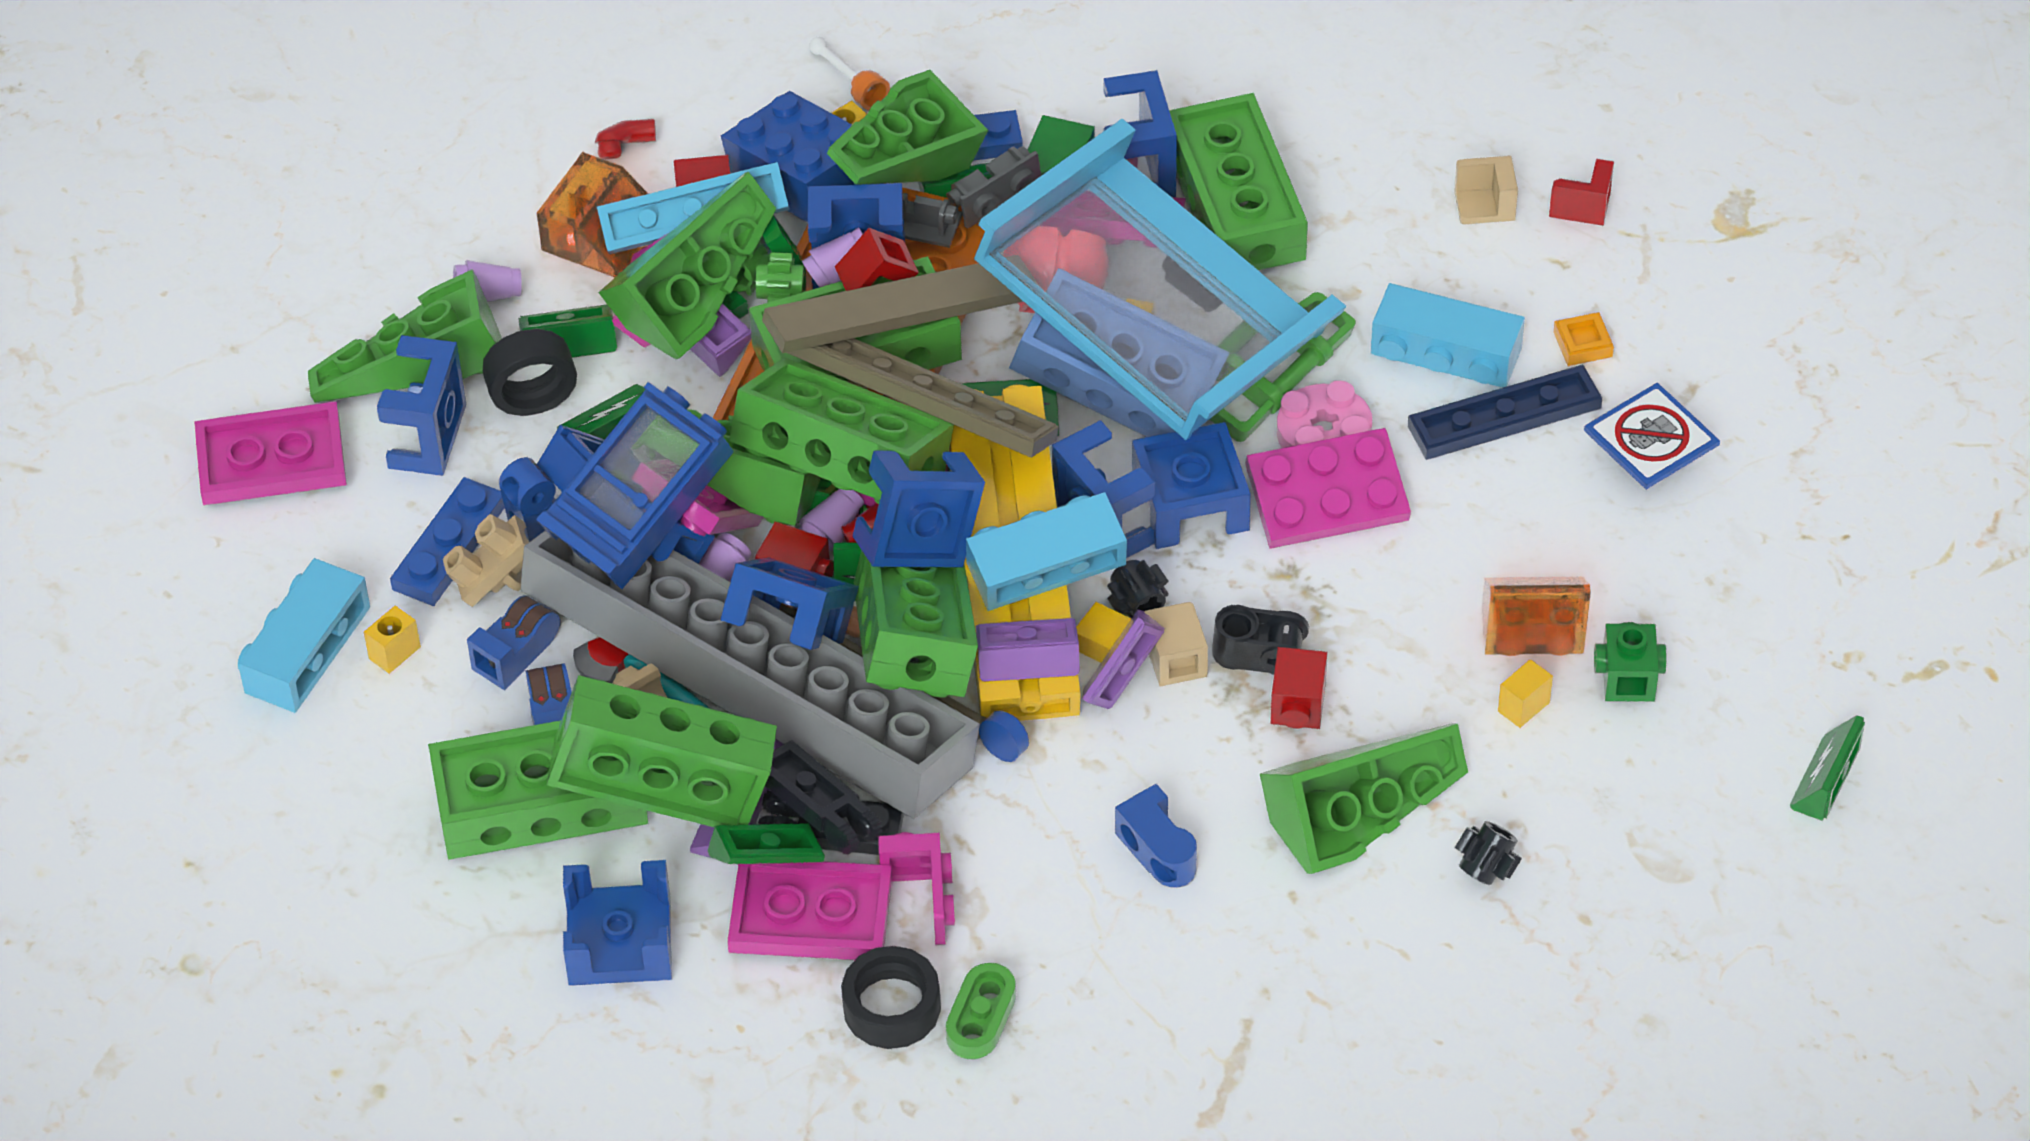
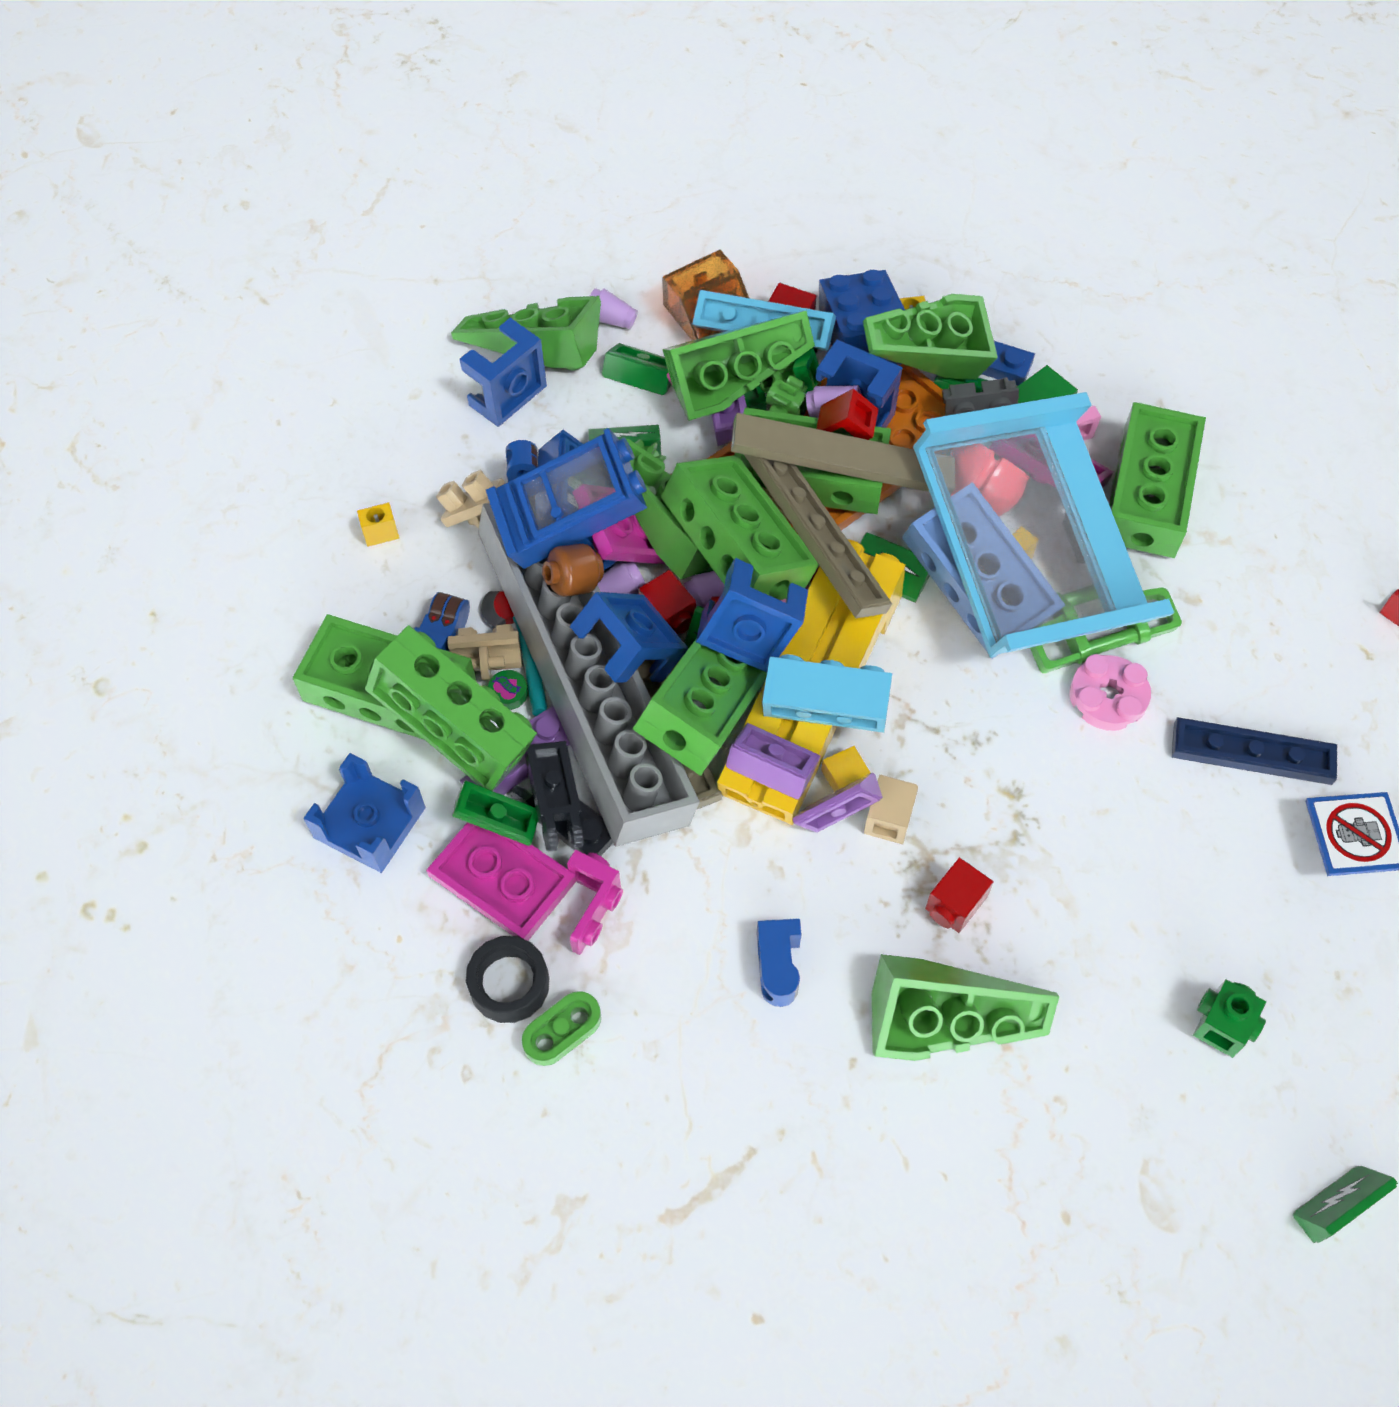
camera: 30 degrees right, 10 degrees up
dark pink plate [194,401,347,505] -> none
medium azure brick [238,558,370,713] -> none
blue plate [390,477,505,606] -> none
blue leg [467,595,560,691] -> none
black tyre [482,329,577,416] -> none
red arm [595,119,656,159] -> none
orange hinge [809,37,890,110] -> none
dark grey hinge [902,193,963,248] -> none
blue tile [979,711,1029,762] -> none
blue panel [1052,420,1155,558] -> none
blue panel [1103,70,1177,197] -> none
black gear [1107,560,1169,619] -> none
blue panel [1132,422,1251,549] -> none
black piece [1212,605,1309,675] -> none
dark pink plate [1245,428,1411,549] -> none
medium azure brick [1371,283,1525,388] -> none
tan panel [1454,156,1518,224] -> none
black gear [1454,821,1522,885] -> none
clear orange slope [1482,577,1591,656] -> none
yellow piece [1498,659,1553,728] -> none
light orange tile [1553,312,1614,366] -> none
none -> dark orange head [542,543,604,597]

